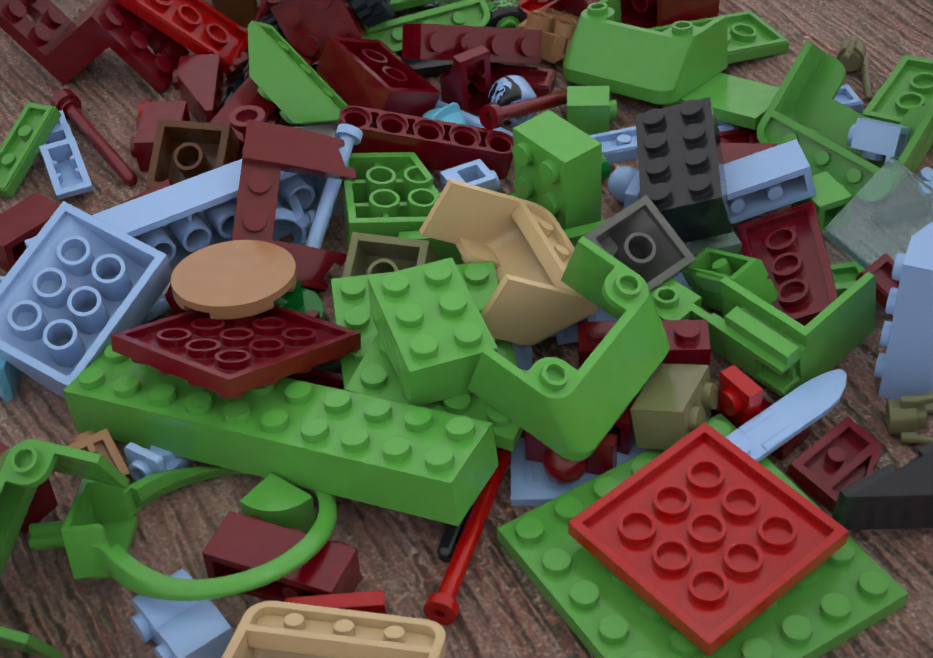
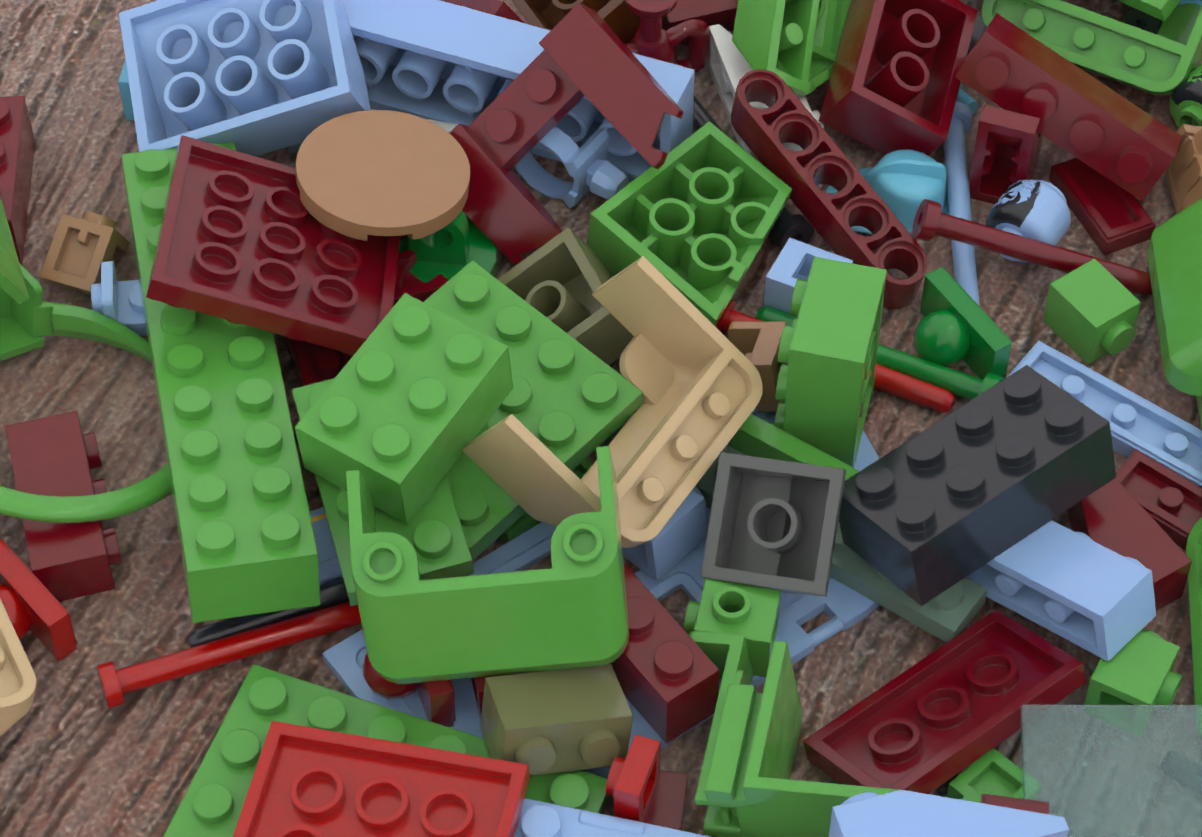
camera: 50 degrees right, 10 degrees up
bright green brick [240,472,316,534] -> none
light blue bar [305,124,363,249] -> none
bright green brick [682,248,778,312] -> none

